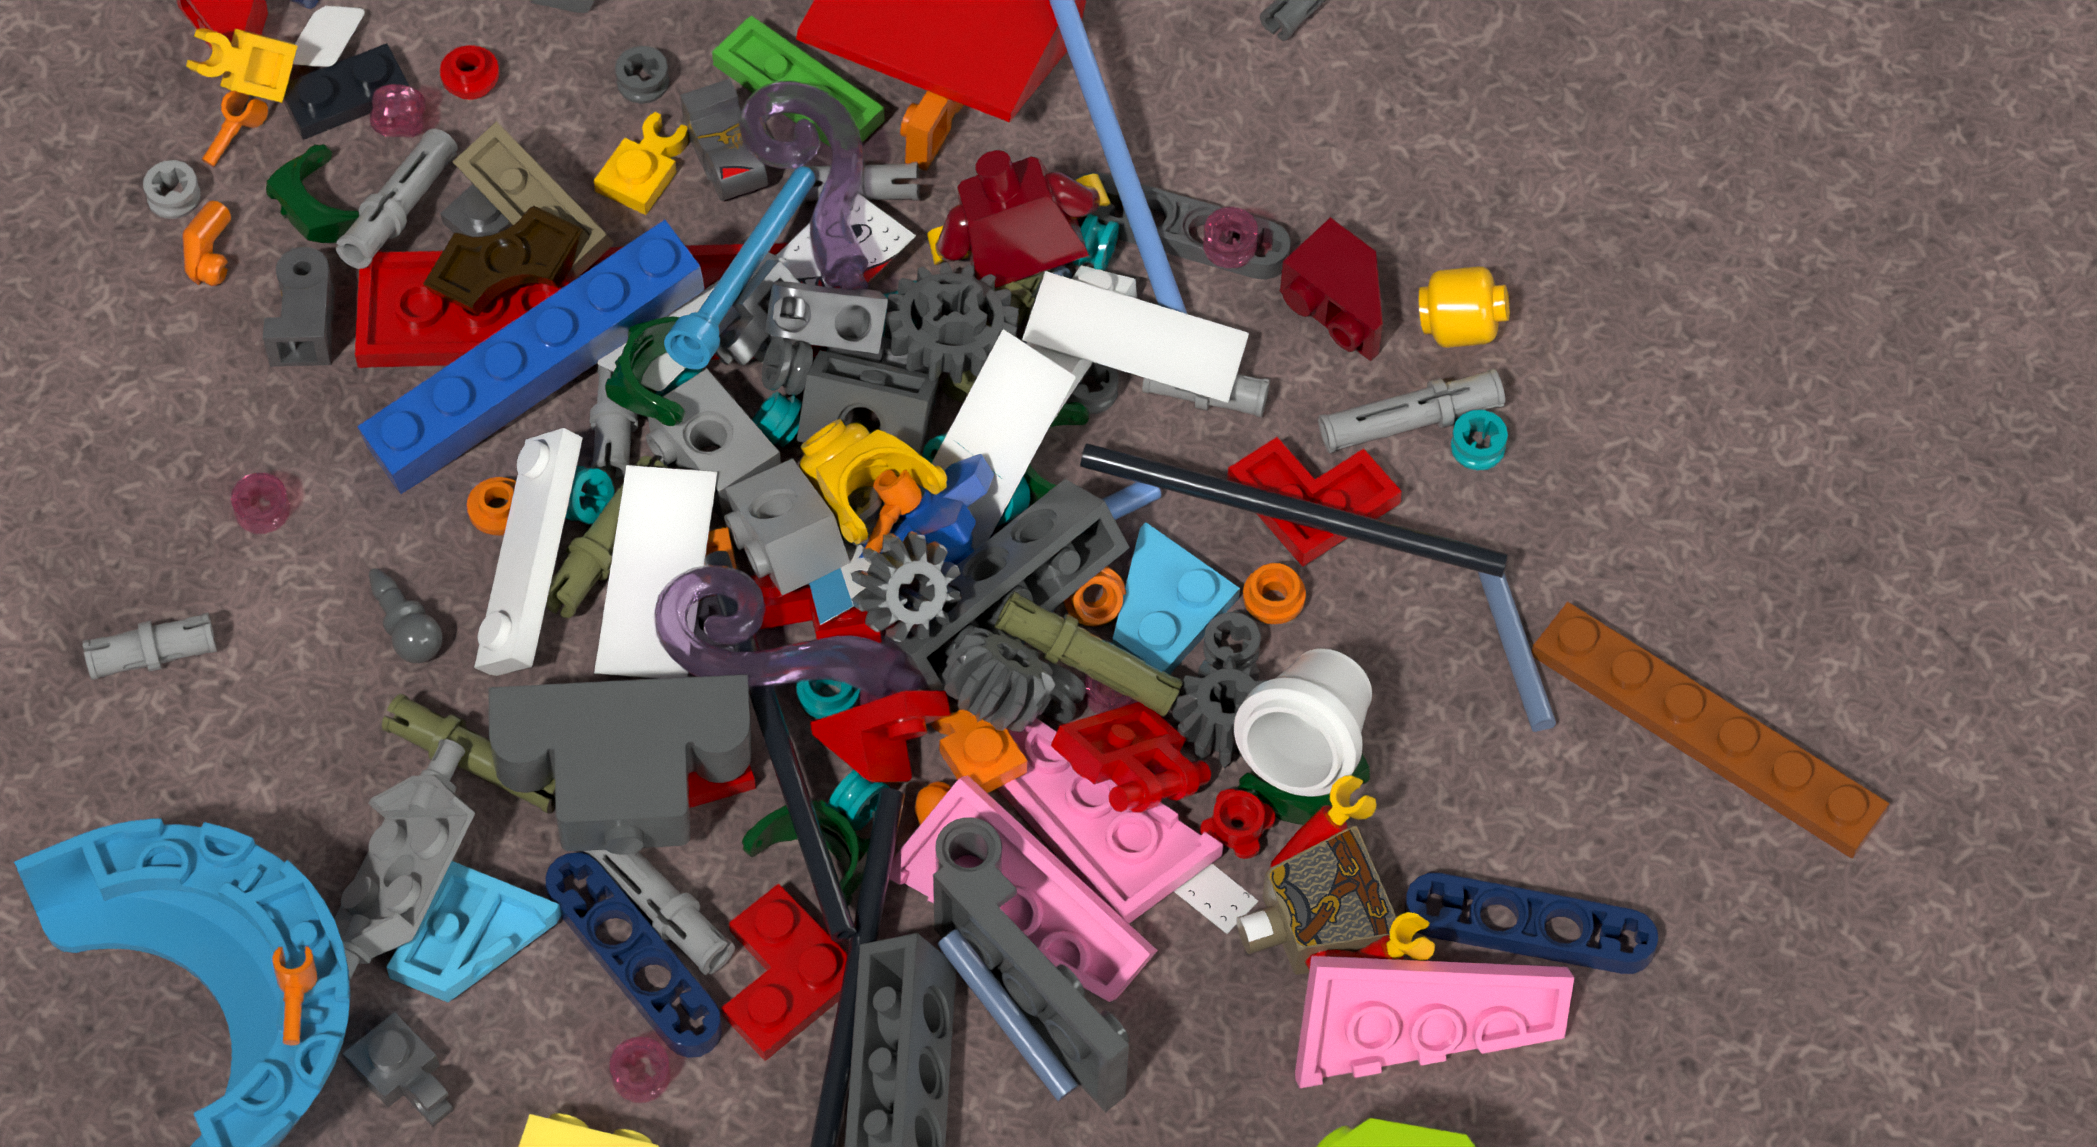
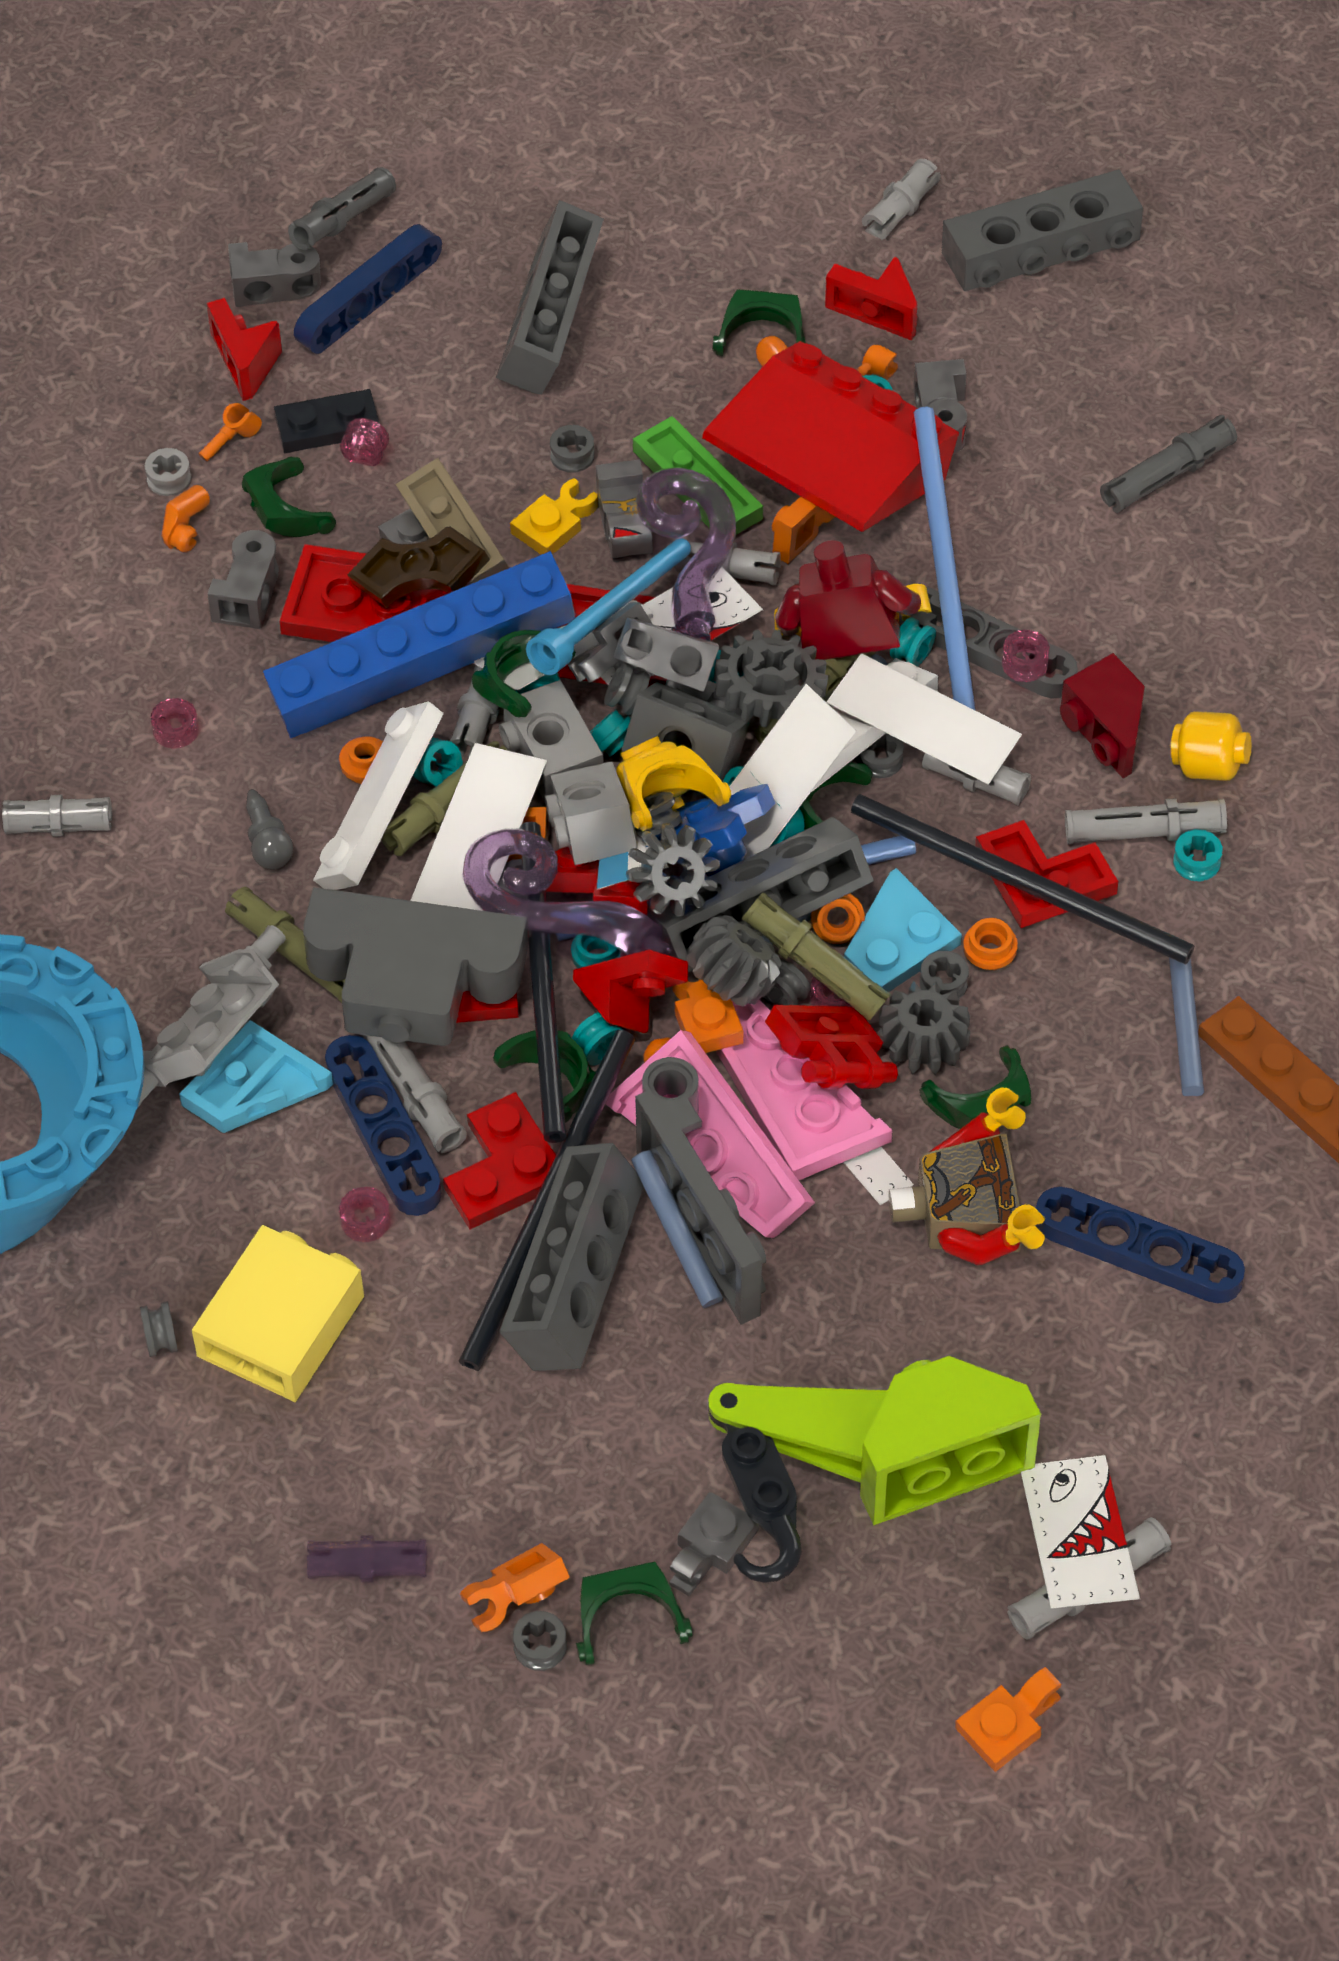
camera: 15 degrees right, 5 degrees down
yellow plate [186,28,297,103] -> none
orange hand [272,946,317,1045] -> none
white sticker [293,6,365,67] -> none
light grey pin [336,129,458,269] -> none
flat silver plate [343,1012,454,1127] -> none
red plate [440,45,499,100] -> none
orange hand [865,469,922,553] -> none
red plate [1200,789,1275,859] -> none
white piece [1234,649,1372,796] -> none
bright pink wing [1295,956,1574,1088] -> none

